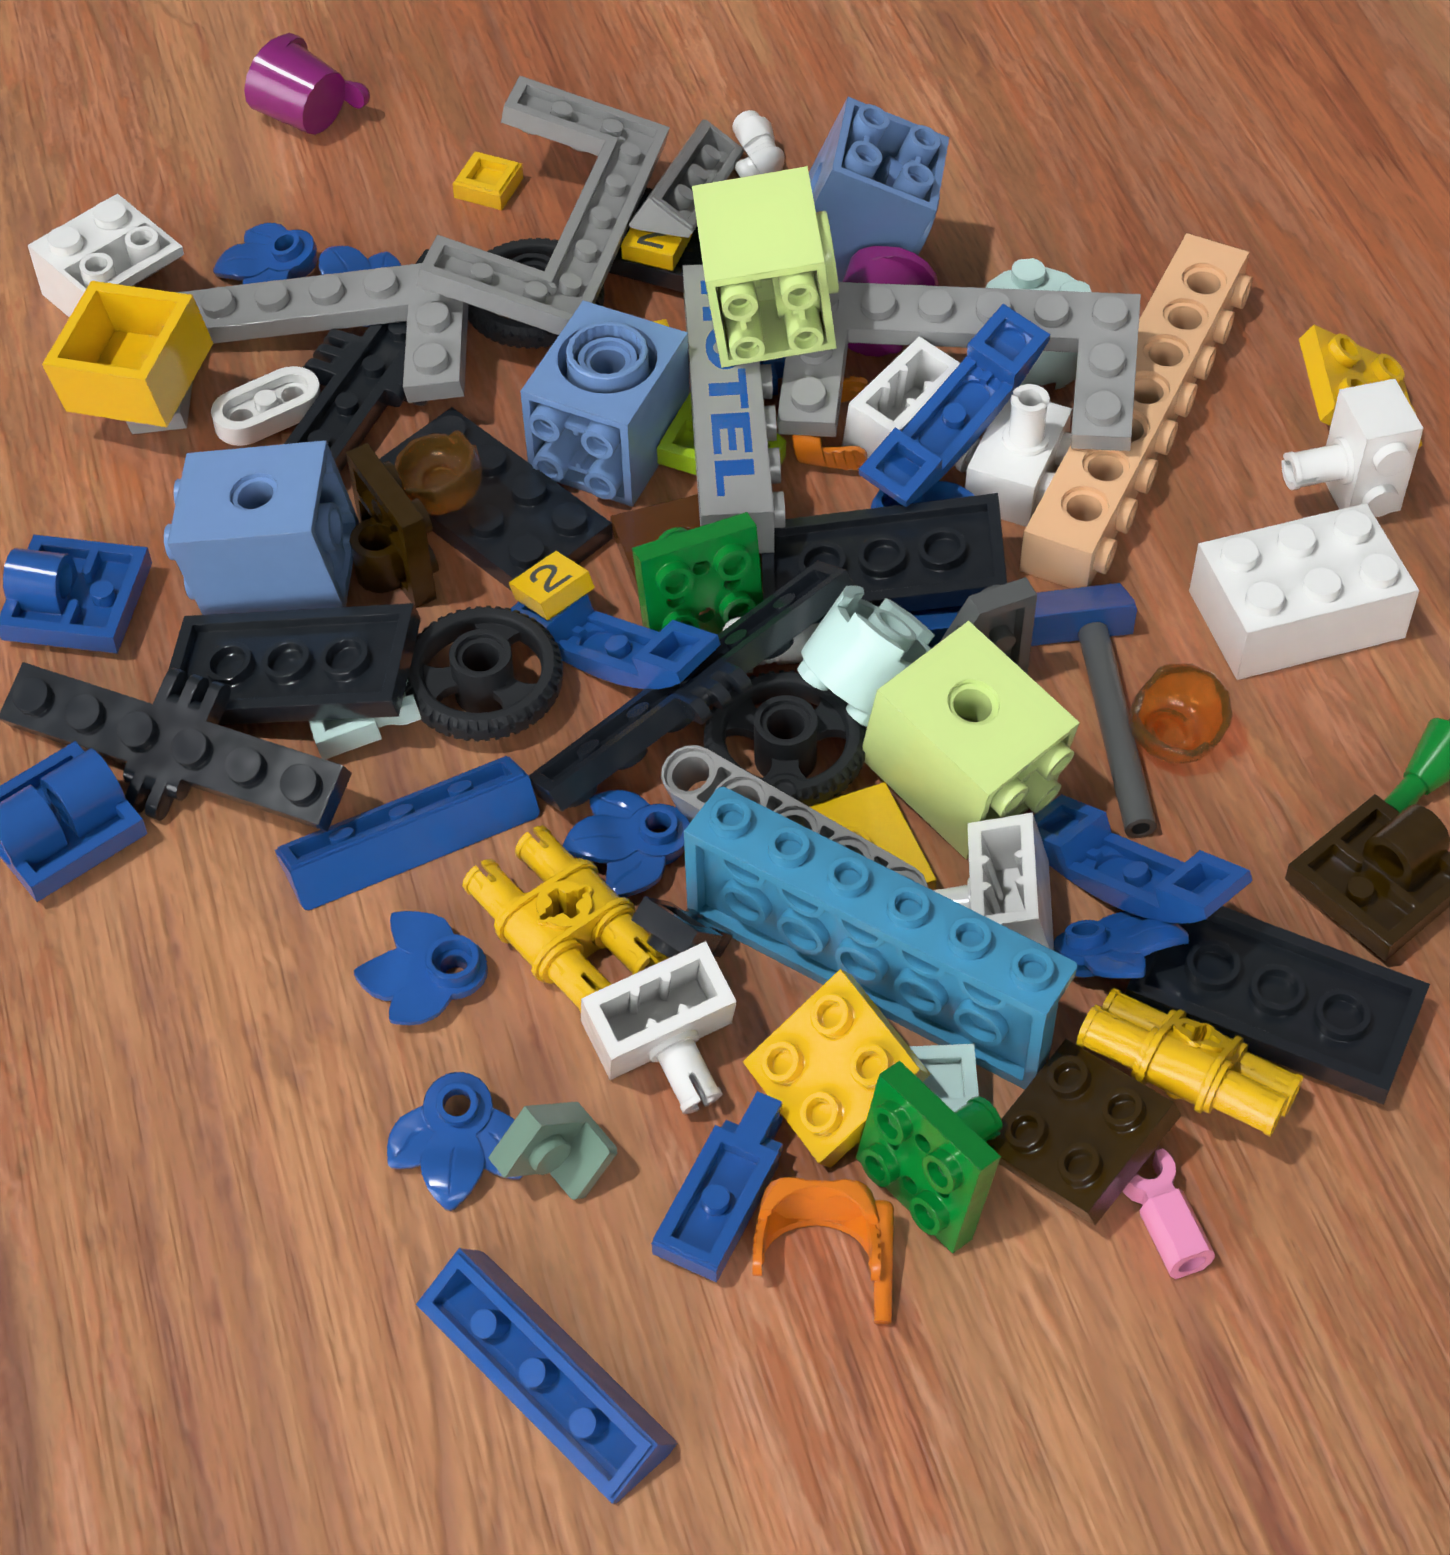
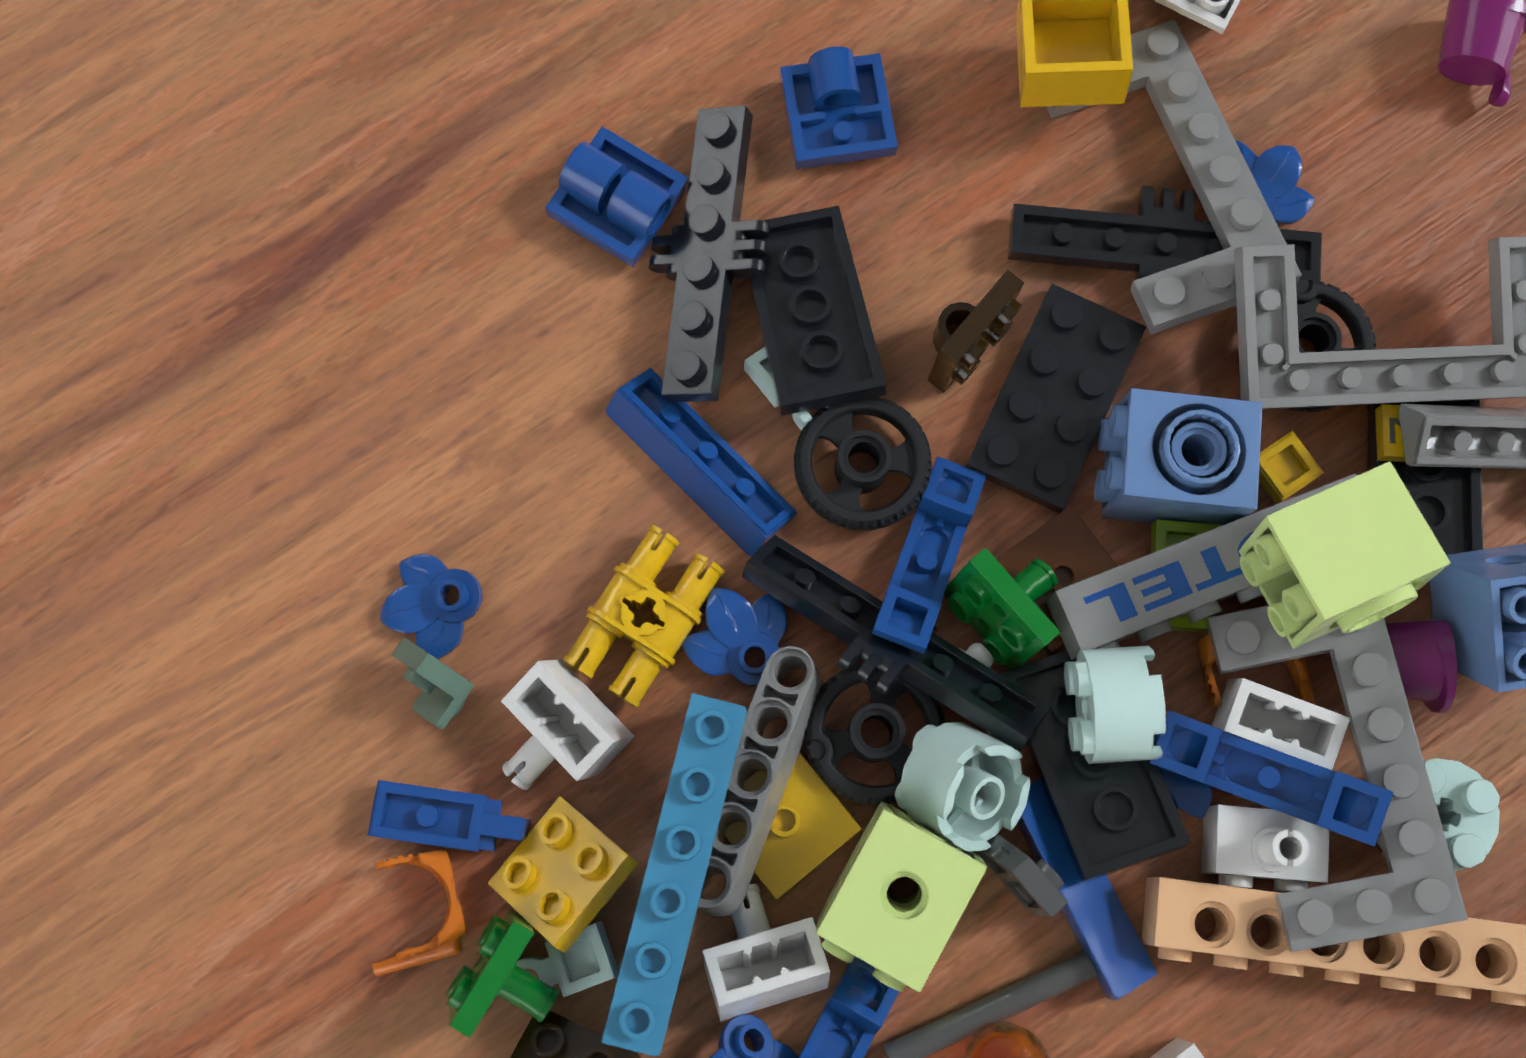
camera: 65 degrees right, 25 degrees up
medium blue brick [164,440,359,615] -> none
white plate [211,366,321,446] -> none
blue plate [213,223,318,285] -> none
blue plate [354,911,488,1026] -> none
clear orange hair [395,430,482,516] -> none
blue slope [416,1248,677,1504] -> none
yellow tile [452,151,524,211] -> none
yellow tile [509,551,595,620] -> none
black plate [631,896,733,958] -> none
none -> light aqua brick [1064,646,1166,764]

